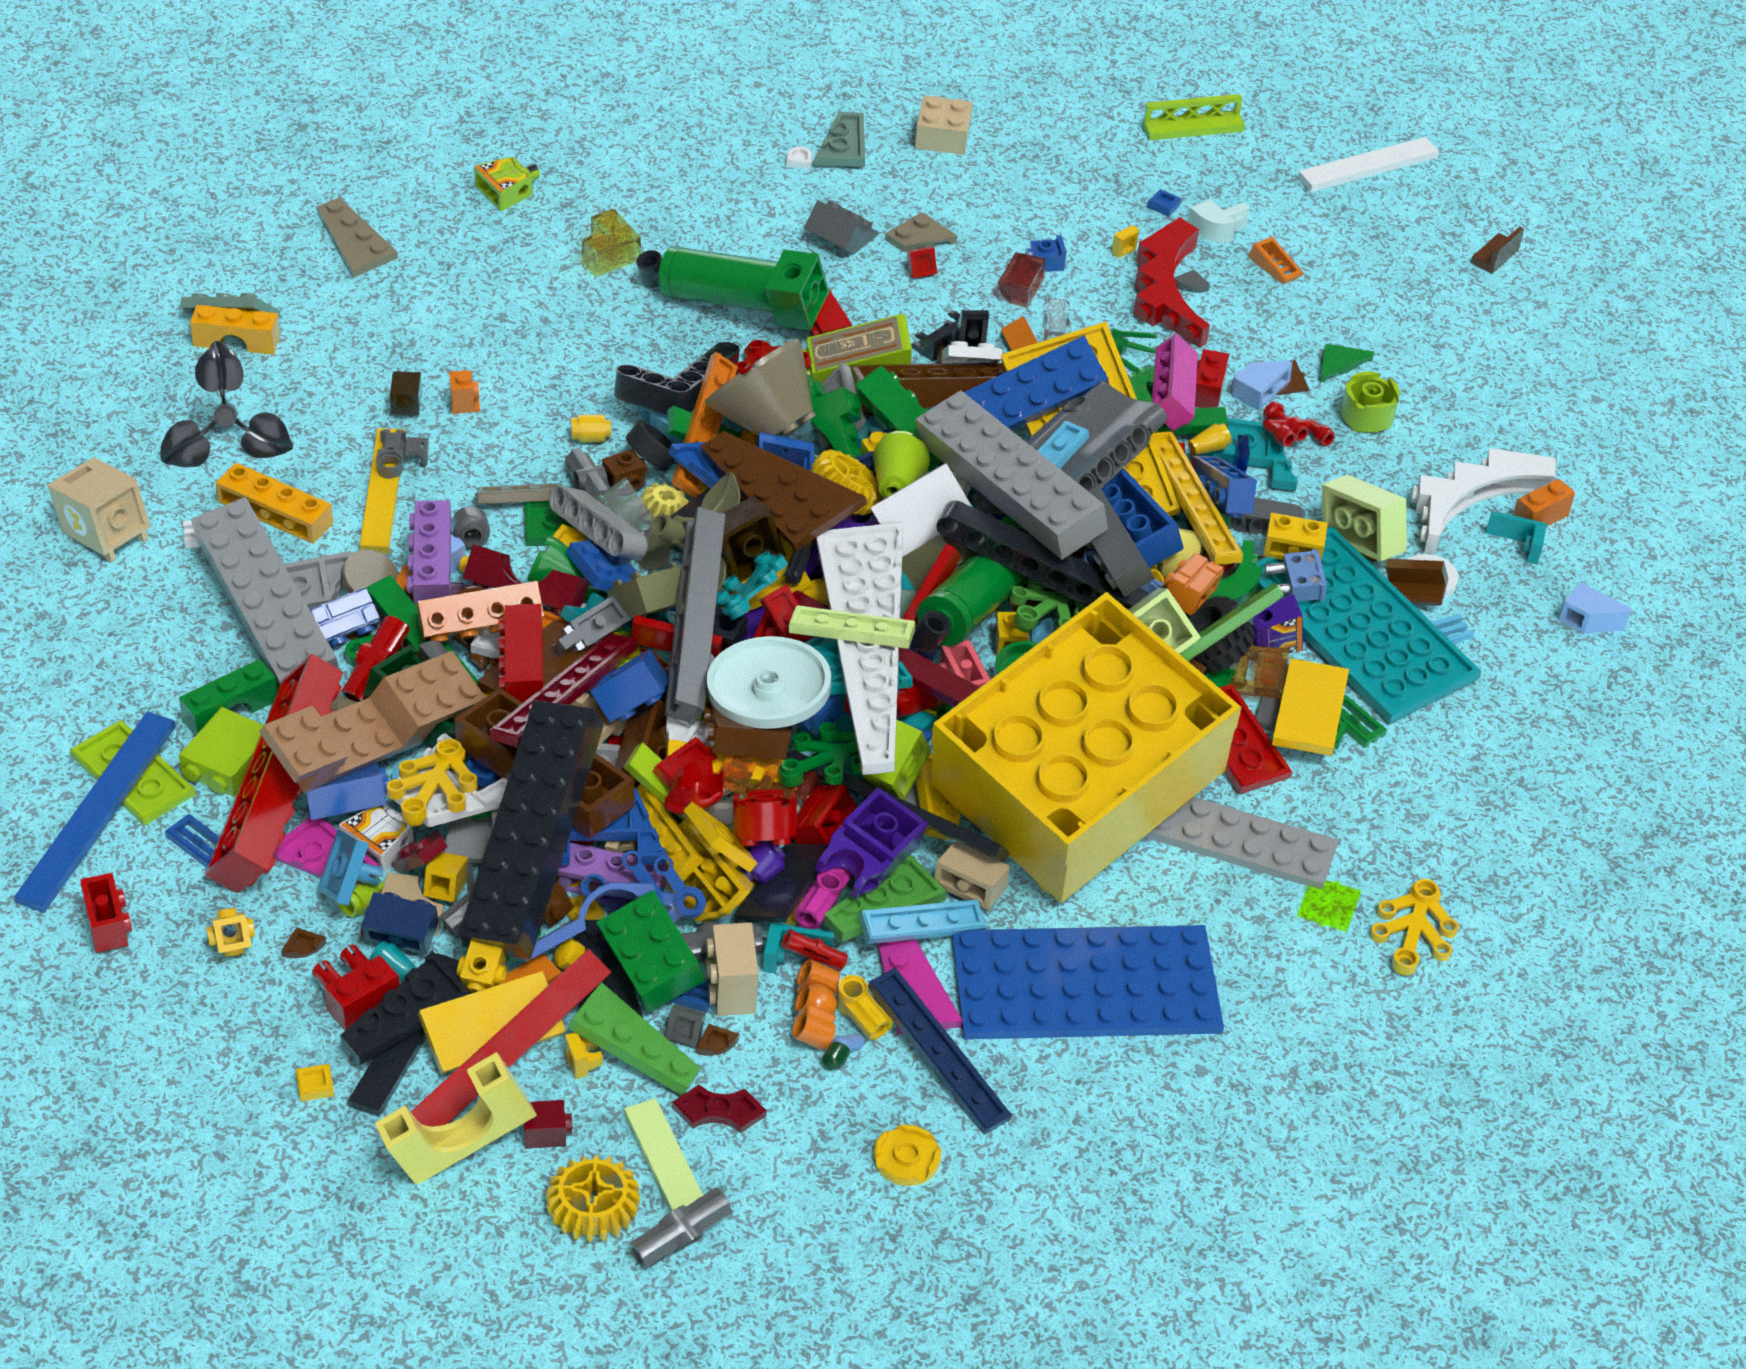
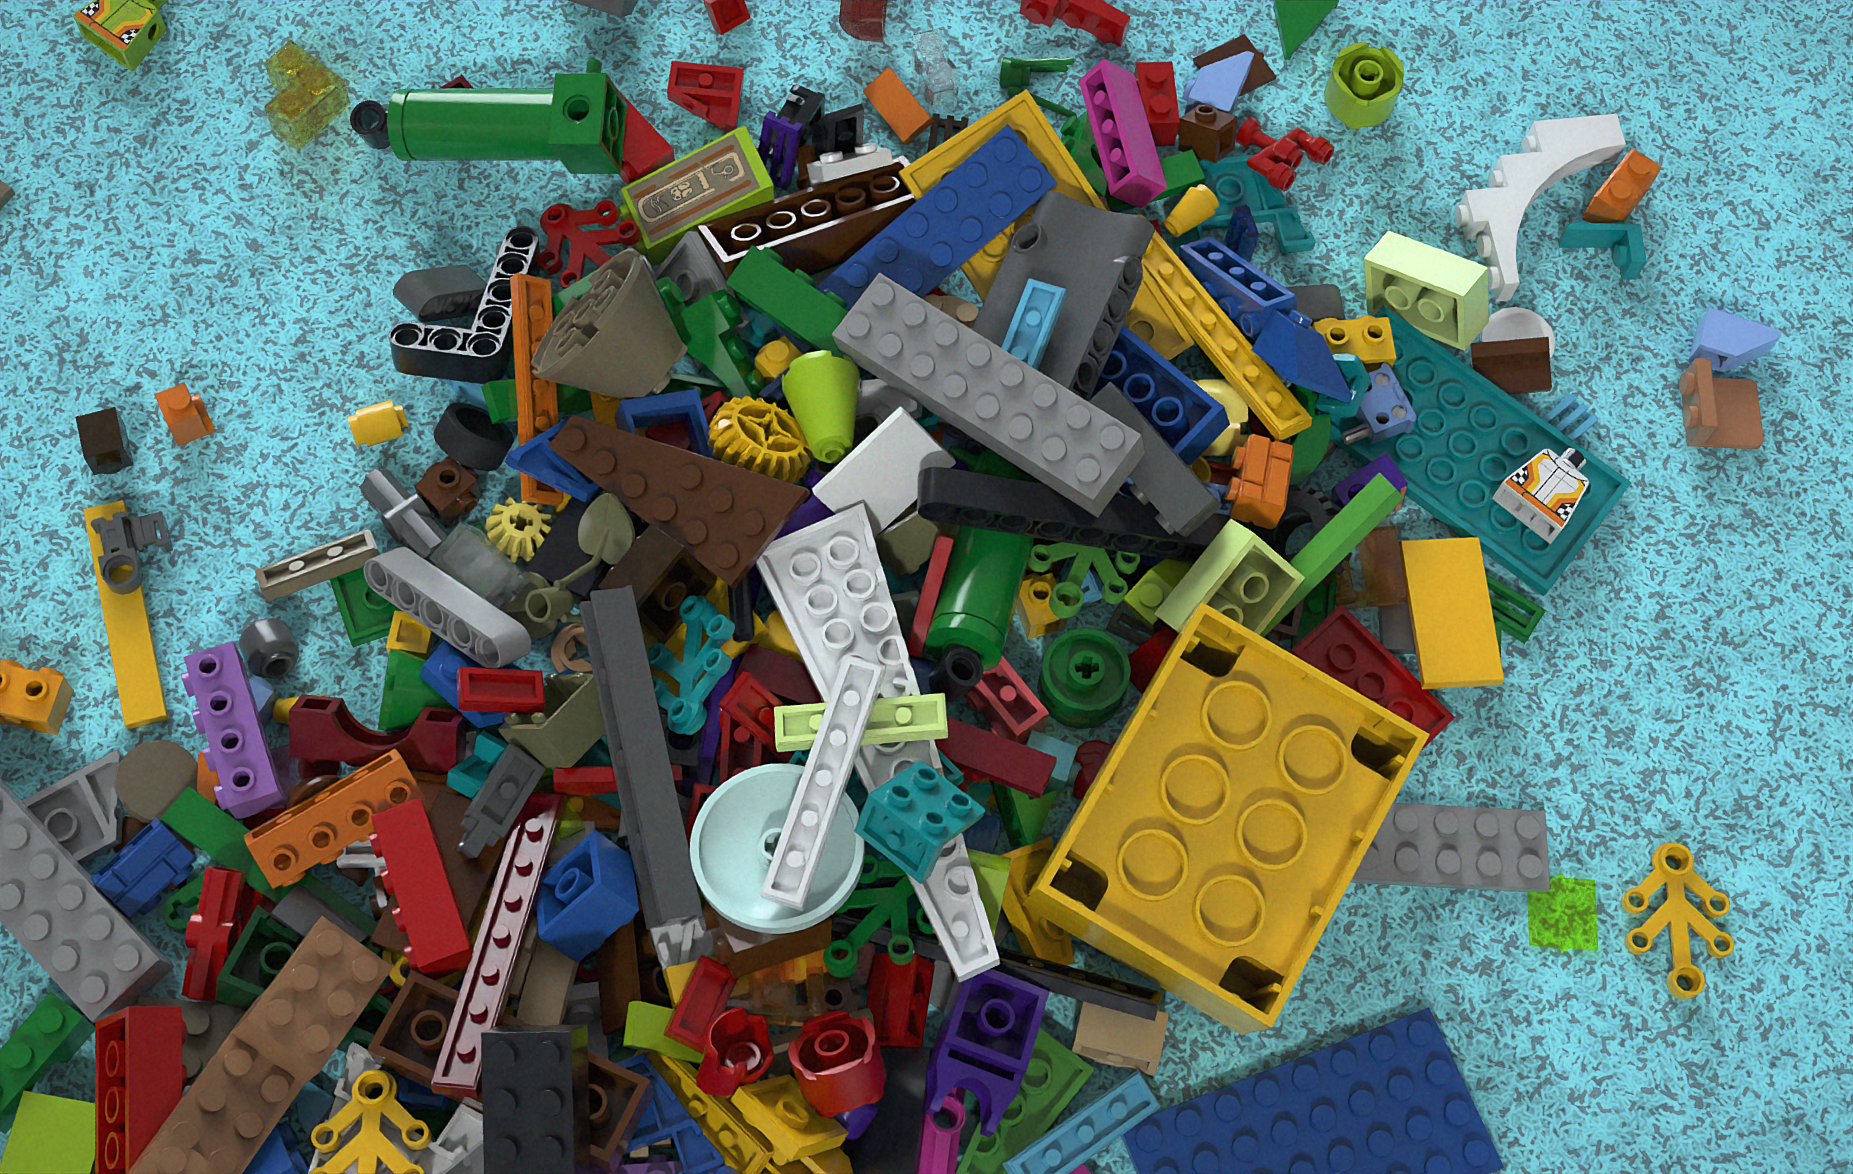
camera: 20 degrees left, 20 degrees up
none -> dark grey beam [393,264,487,322]
none -> red tile [456,667,546,714]
none -> red wing [667,61,744,133]
none -> dark purple tile [758,110,803,190]
none -> white tile [760,654,886,911]
none -> teal bracket [854,760,985,884]
none -> reddish brown brick [1178,104,1237,163]
none -> blue slope [1251,309,1352,403]
none -> teal bracket [1315,353,1371,416]
none -> torso [1492,448,1589,544]
none -> nougat bracket [1679,358,1764,450]

